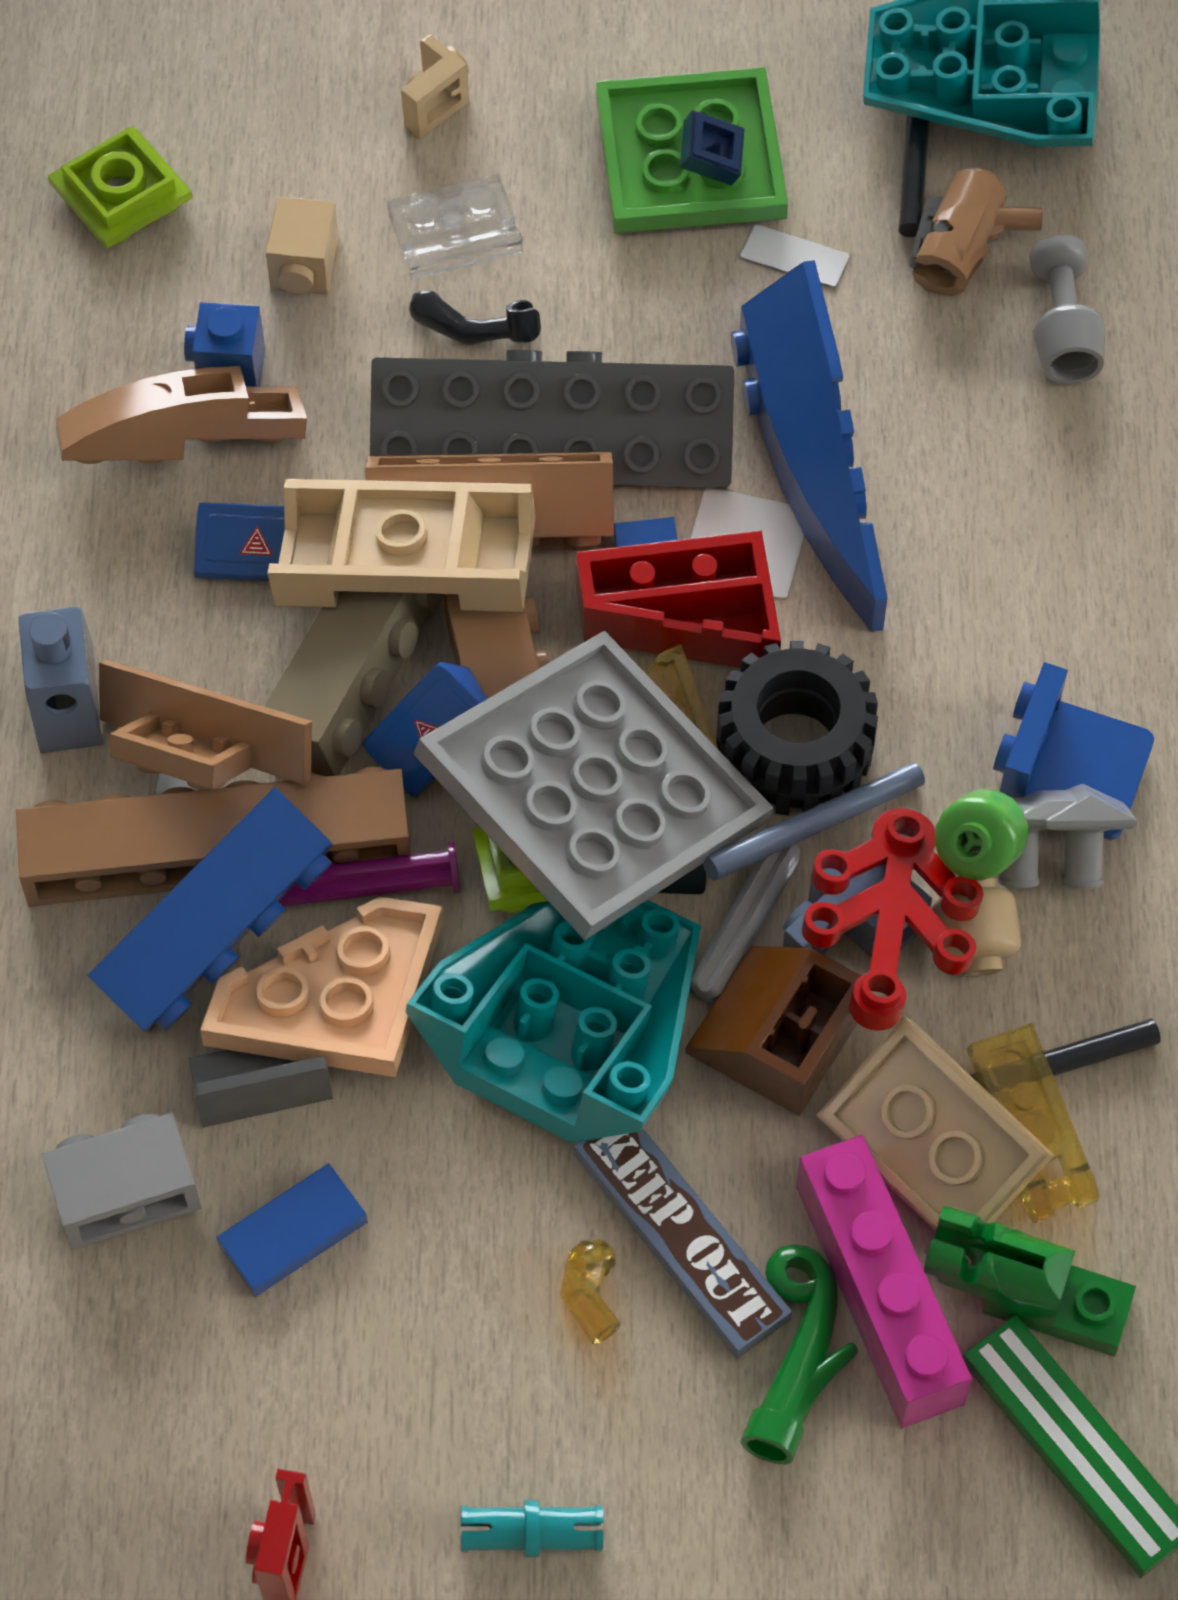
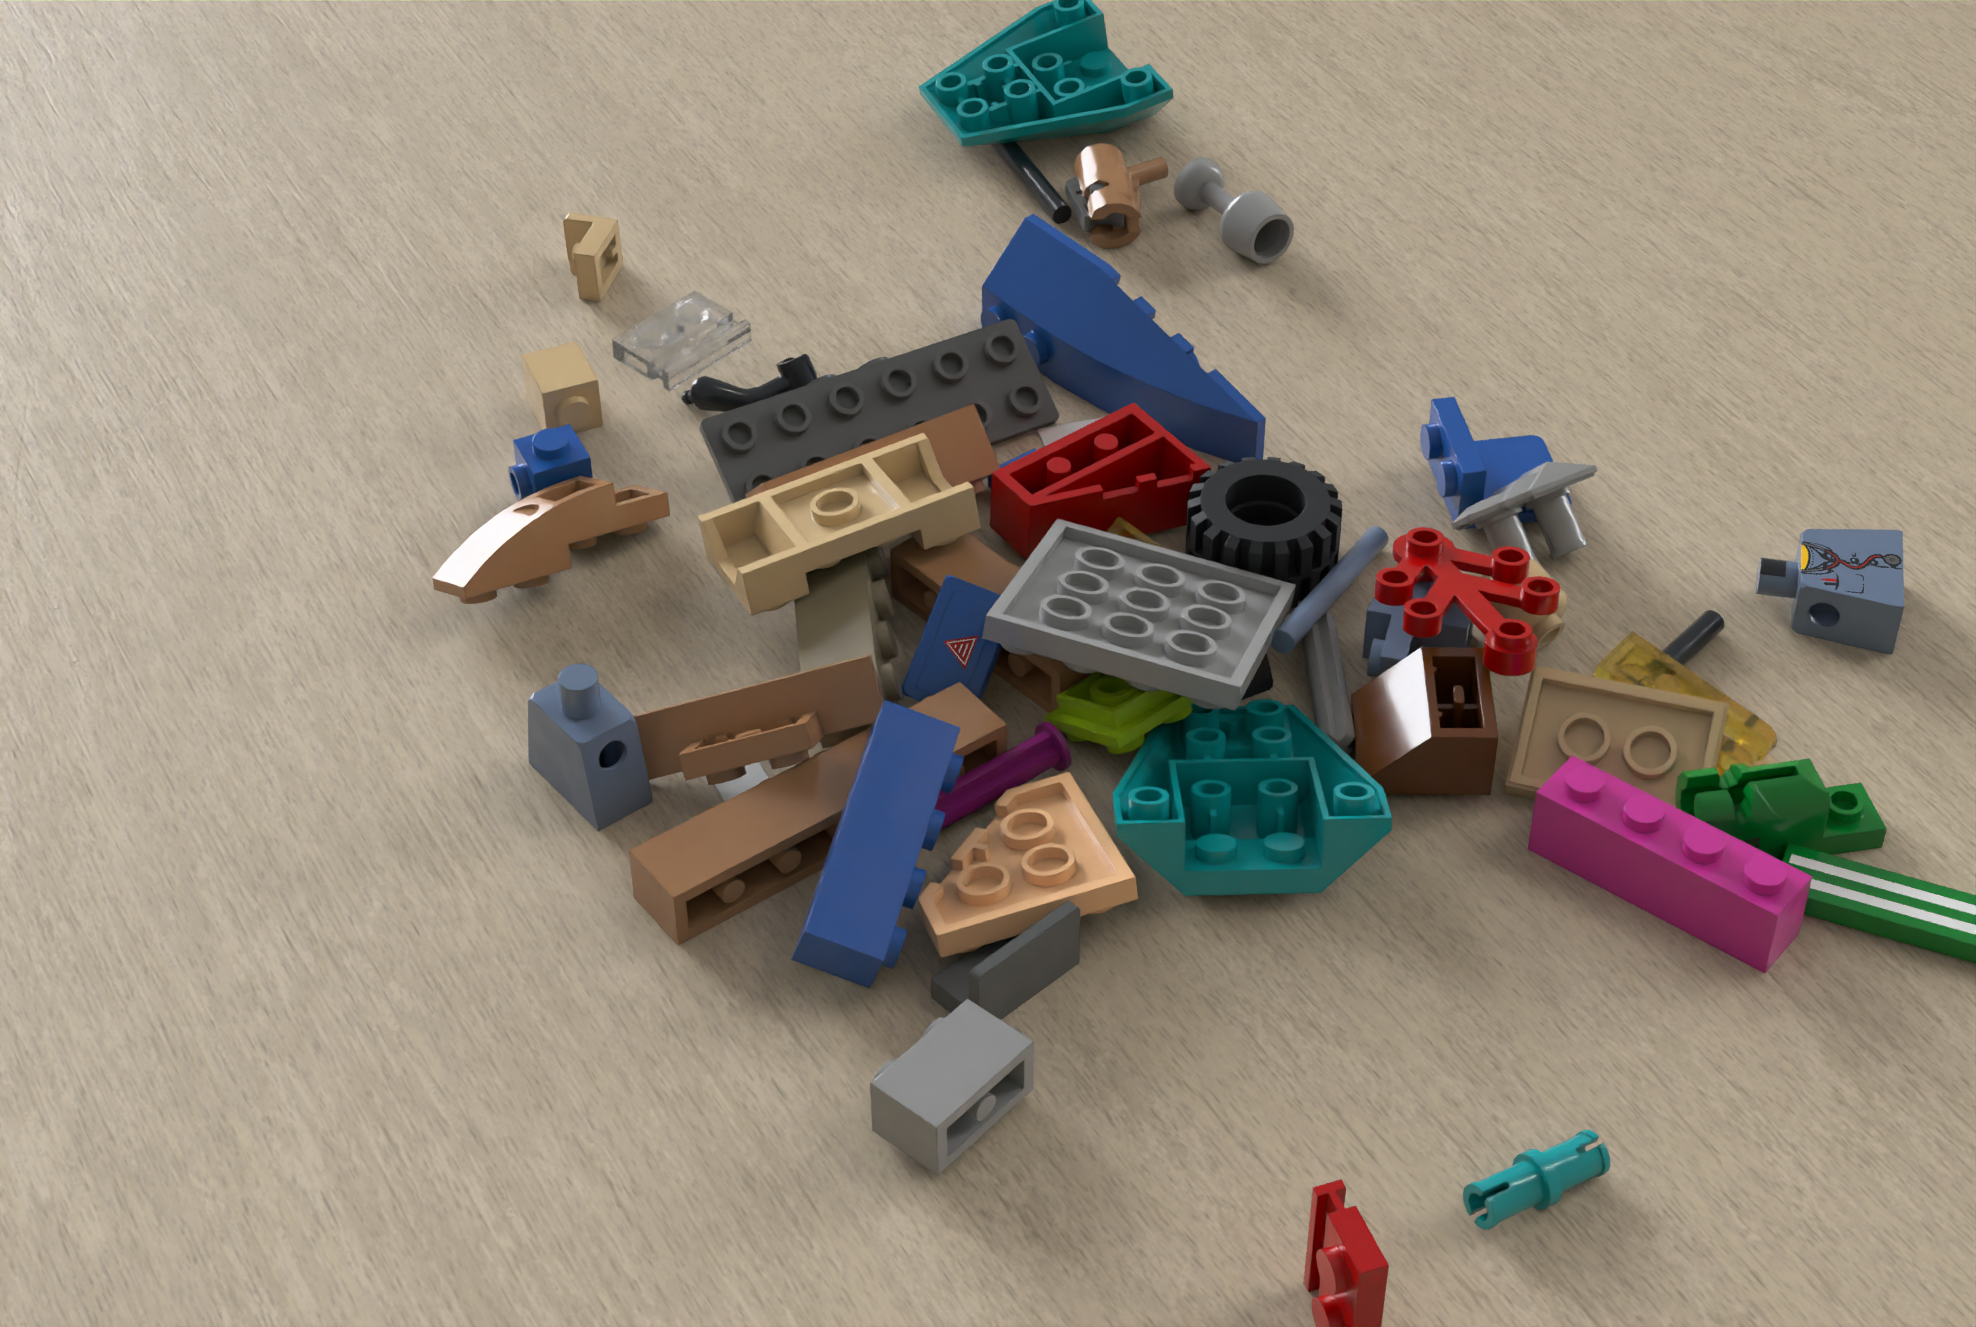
camera: 30 degrees left, 20 degrees down
lime piece [47,125,193,249] -> none
blue slope [194,502,285,581] -> none
blue tile [216,1163,368,1297] -> none
clear yellow arm [560,1240,620,1344] -> none
tile [574,1129,792,1359] -> none
bright green plate [596,67,788,234] -> none
dark blue tile [680,110,745,186] -> none
white sticker [740,224,849,287] -> none
green plant [740,1244,858,1464] -> none
bright green head [935,789,1028,881] -> none

